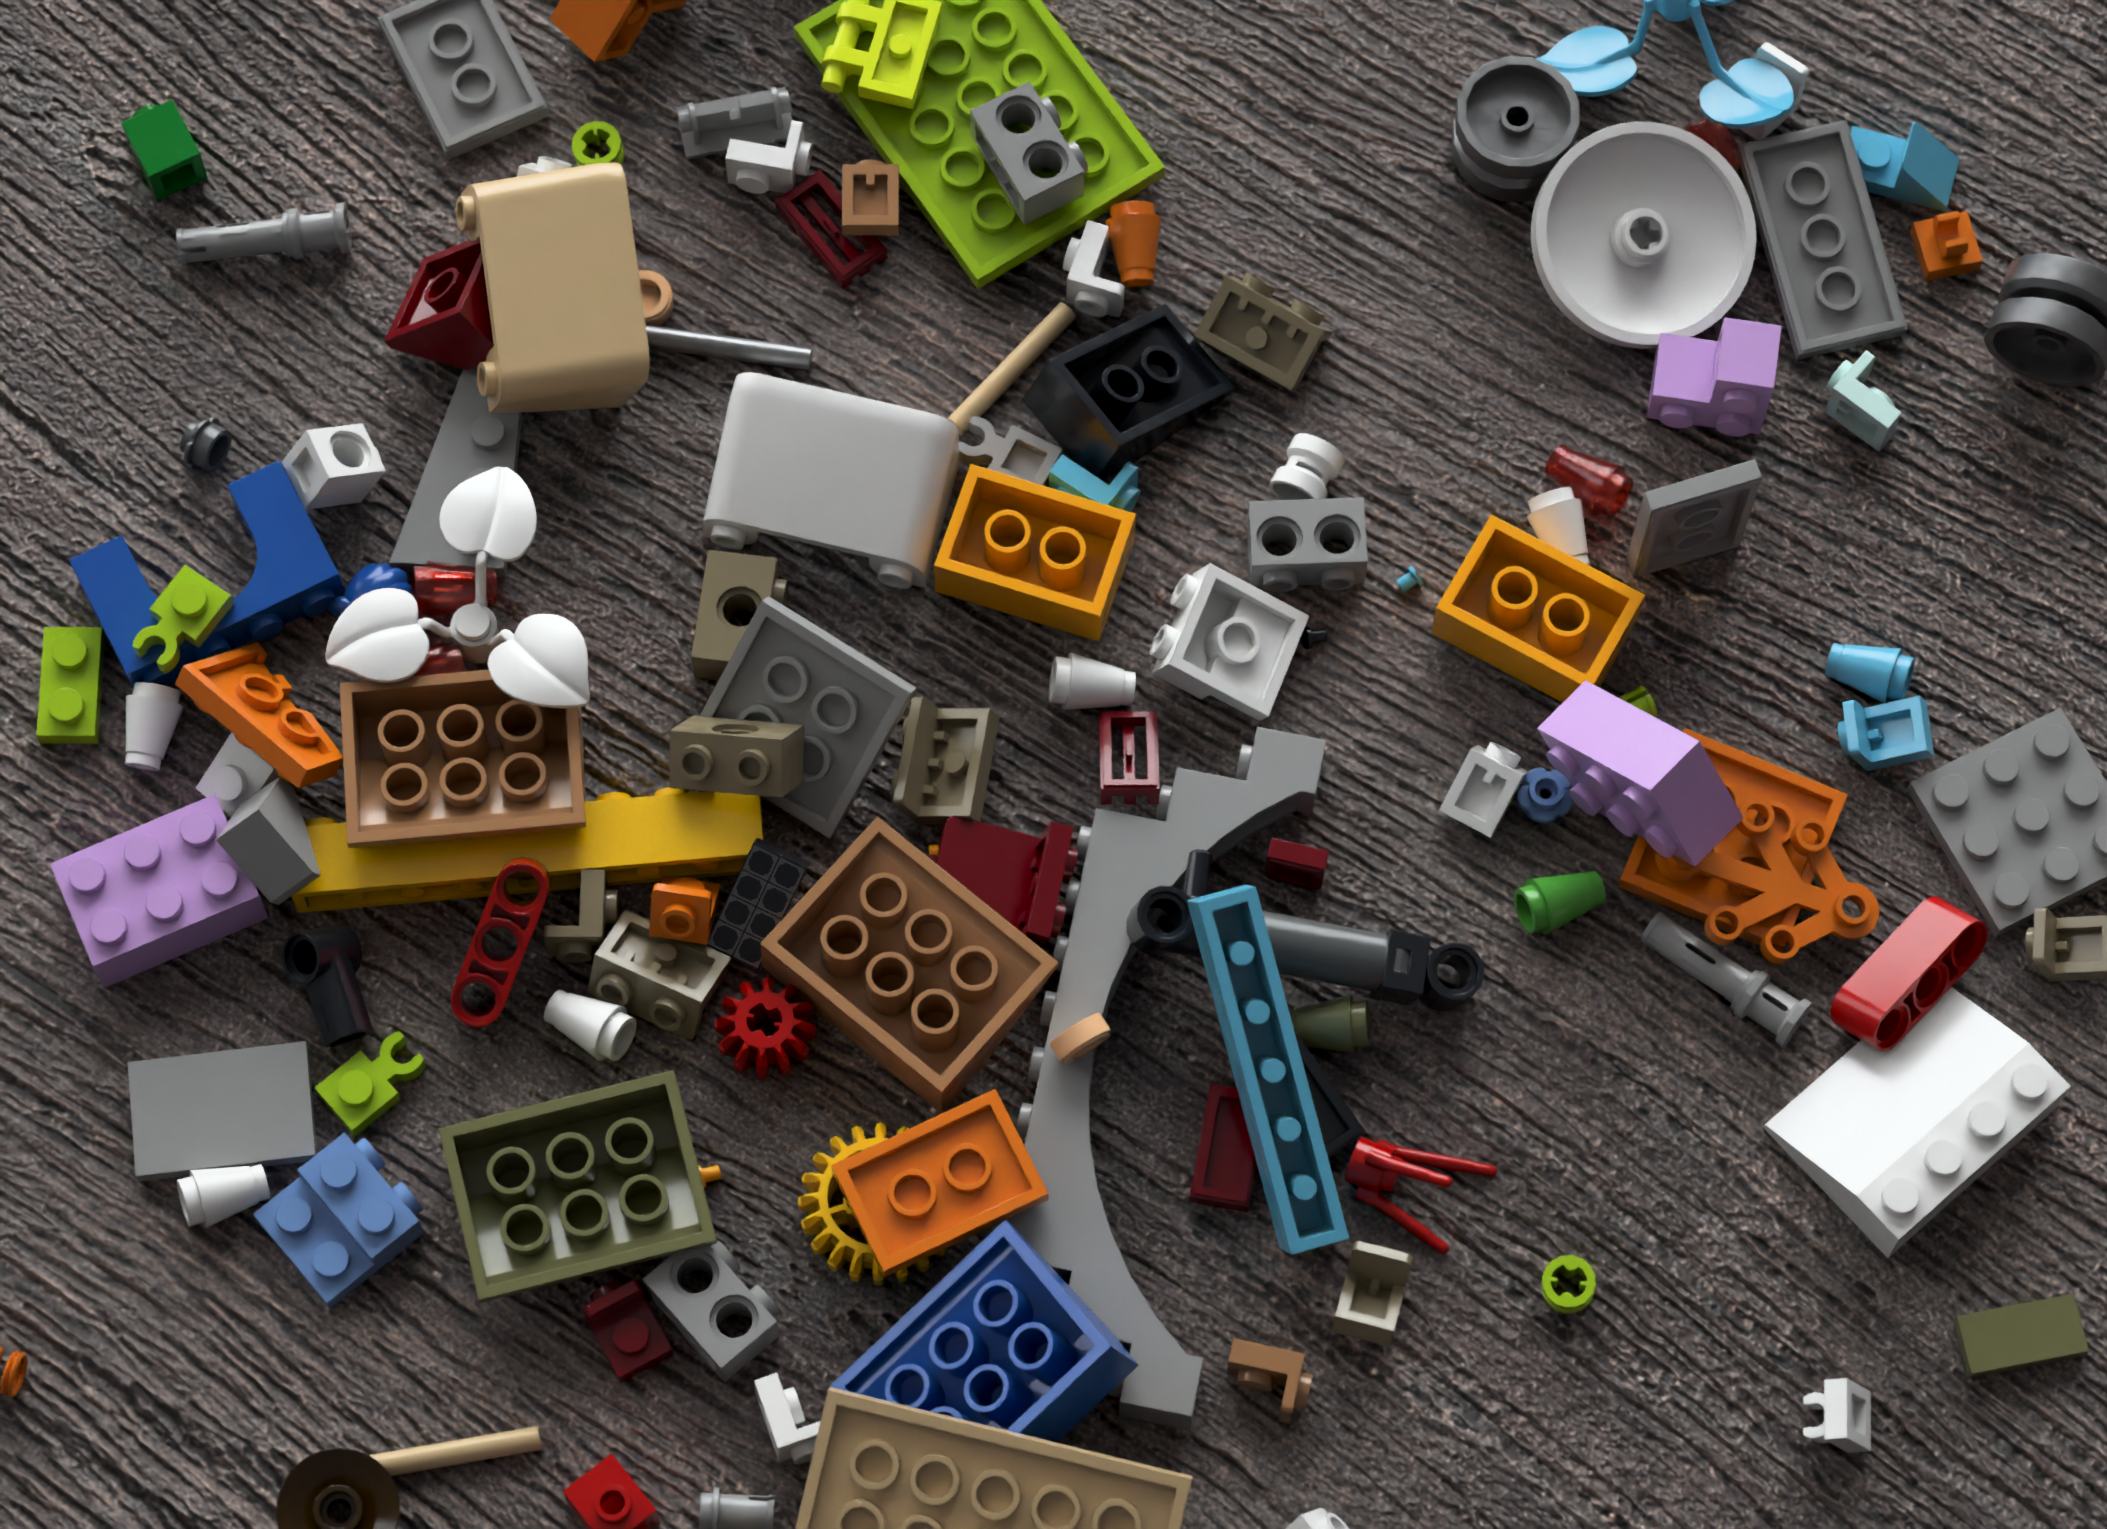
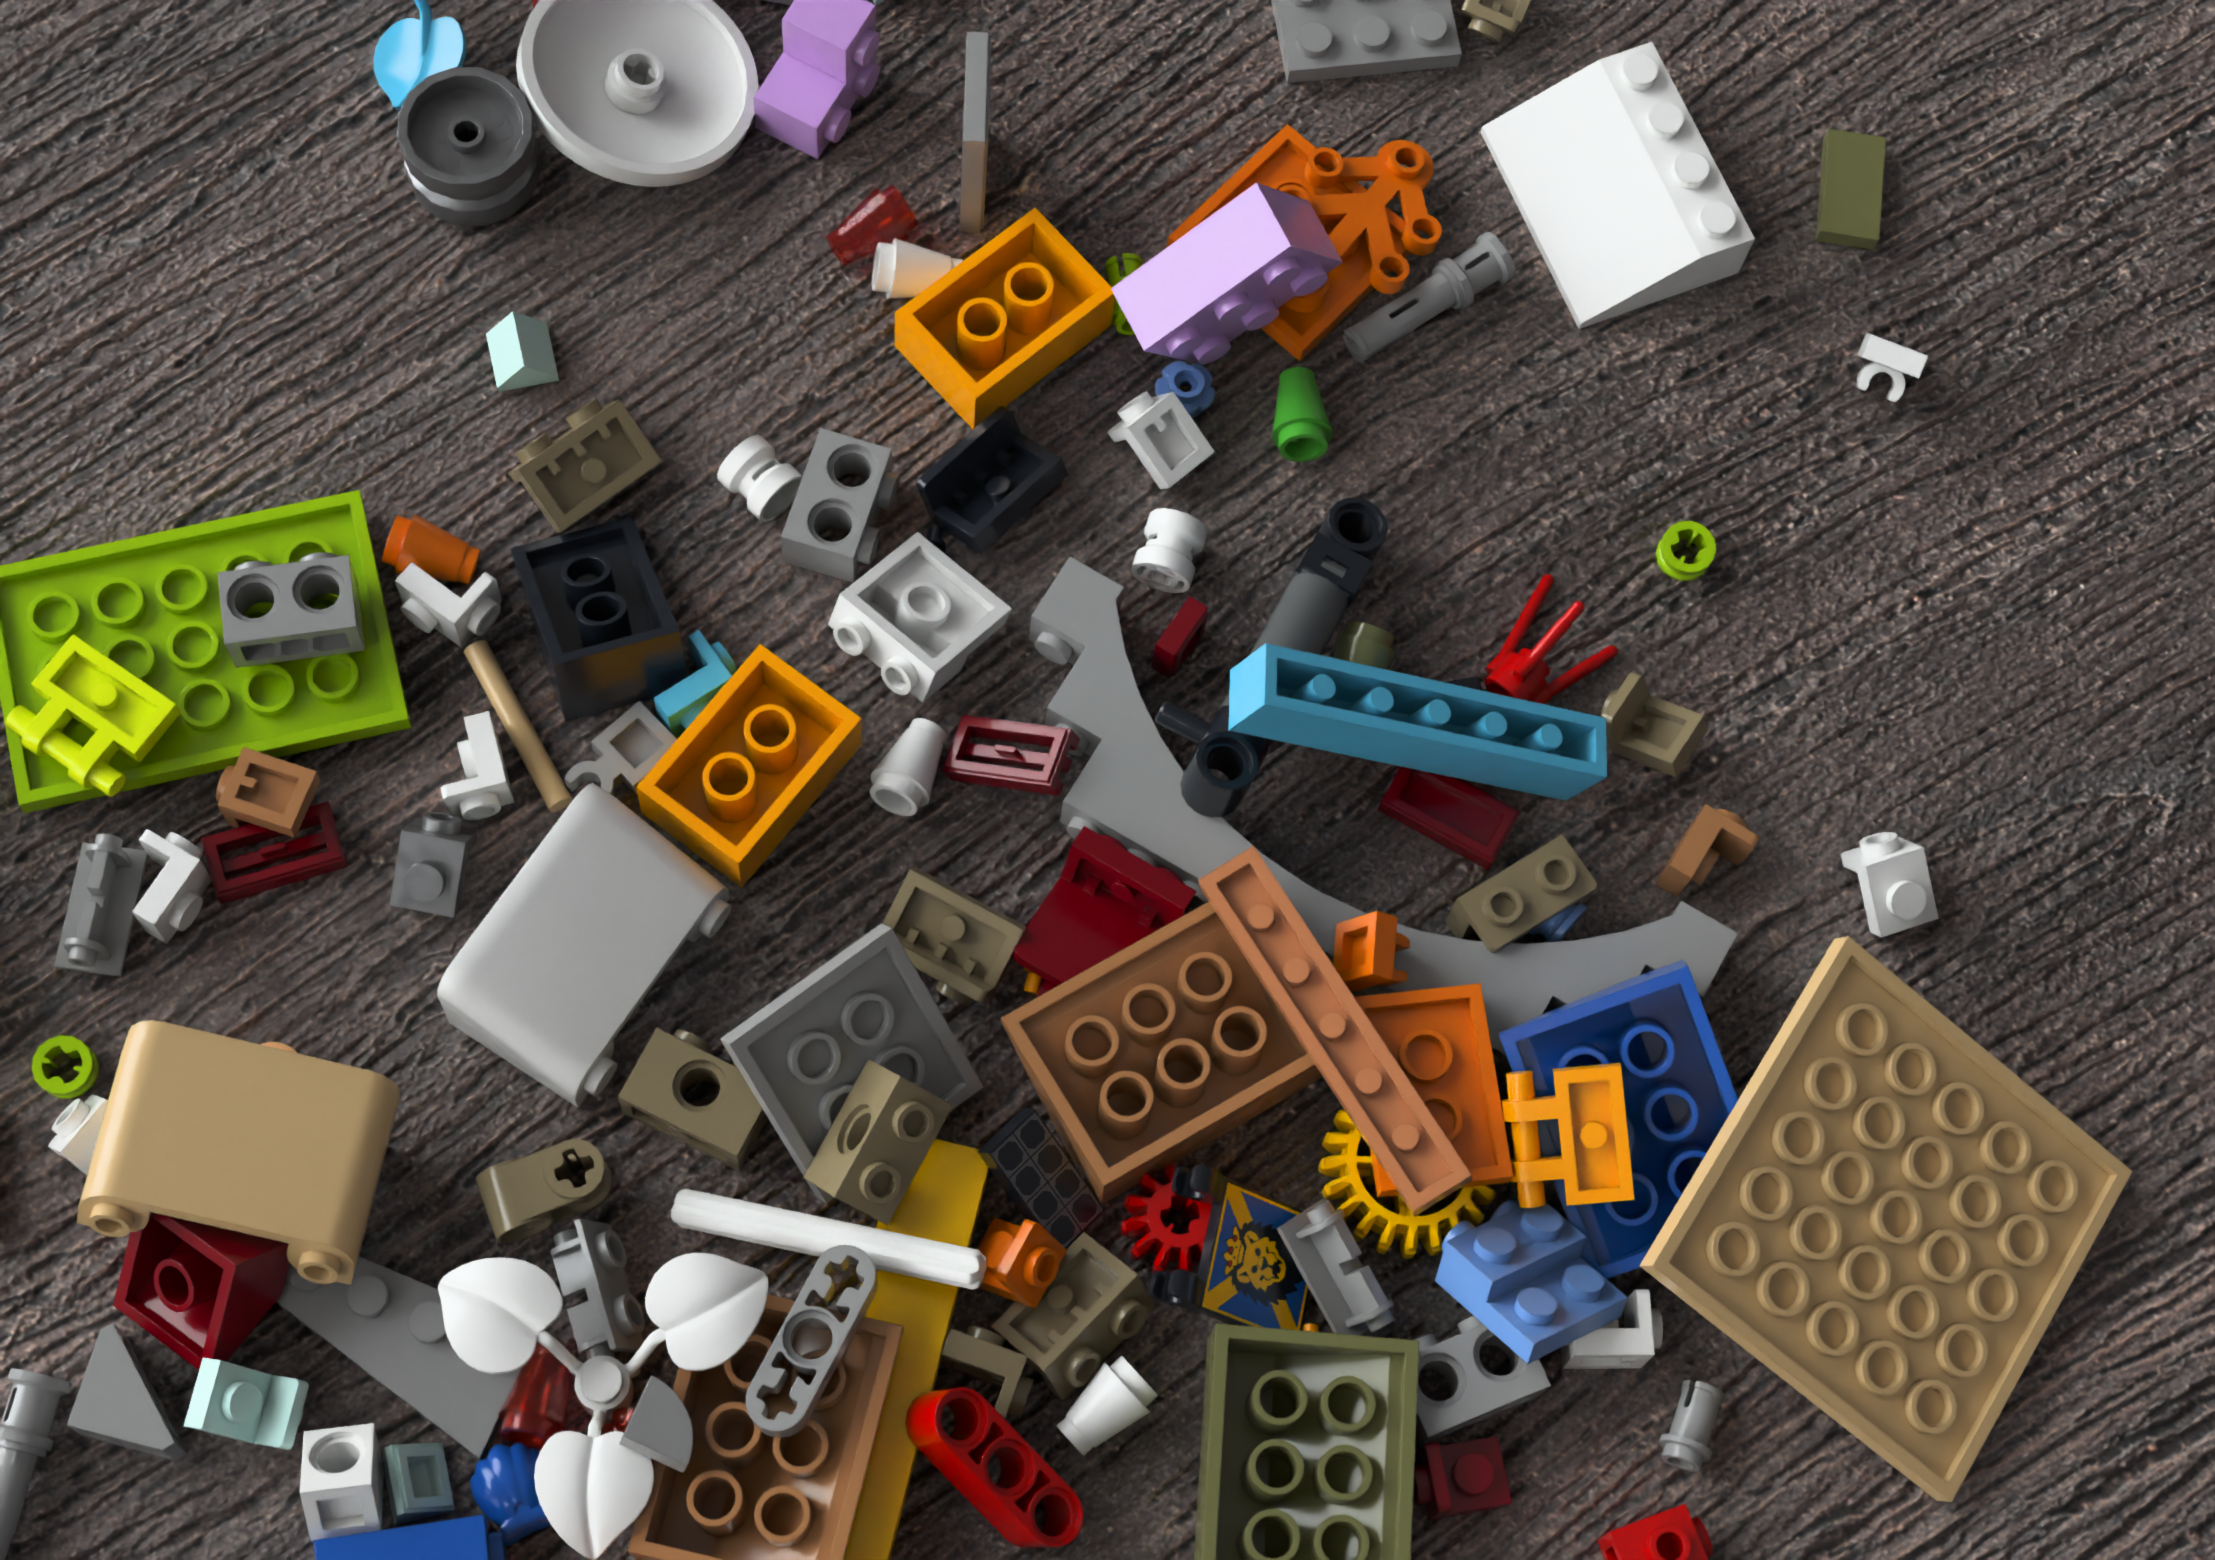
camera: 80 degrees left, 0 degrees up
flat silver bar [646,325,813,370] -> none
light nougat tile [1049,1012,1112,1064] -> none
medium azure piece [1396,566,1424,593] -> none
medium azure cone [1825,643,1915,703] -> none
beam [1830,896,1988,1051] -> none
medium azure bracket [1838,695,1934,771] -> none
none -> light grey slope [67,1323,188,1461]
none -> light aqua bracket [184,1358,309,1450]
none -> light aqua slope [382,1442,455,1525]
none -> flat silver bracket [390,812,479,918]
none -> white bracket [440,711,515,820]
none -> dark tan piece [475,1139,613,1244]
none -> light aqua slope [486,311,559,392]
none -> light grey hinge [550,1219,645,1360]
none -> light grey tile [619,1375,693,1473]
none -> white axle [671,1189,987,1290]
none -> light grey beam [746,1245,878,1437]
none -> black bracket [916,406,1068,554]
none -> white wheel [1131,508,1208,593]
none -> flag [1149,1164,1310,1331]
none -> nougat plate [1198,846,1472,1217]
none -> light grey hinge [1276,1198,1394,1336]
none -> orange tile [1333,911,1410,992]
none -> medium blue plate [1435,1199,1628,1364]
none -> dark tan bracket [1445,834,1597,953]
none -> light orange plate [1502,1063,1635,1208]
none -> medium blue bush [1529,903,1588,942]

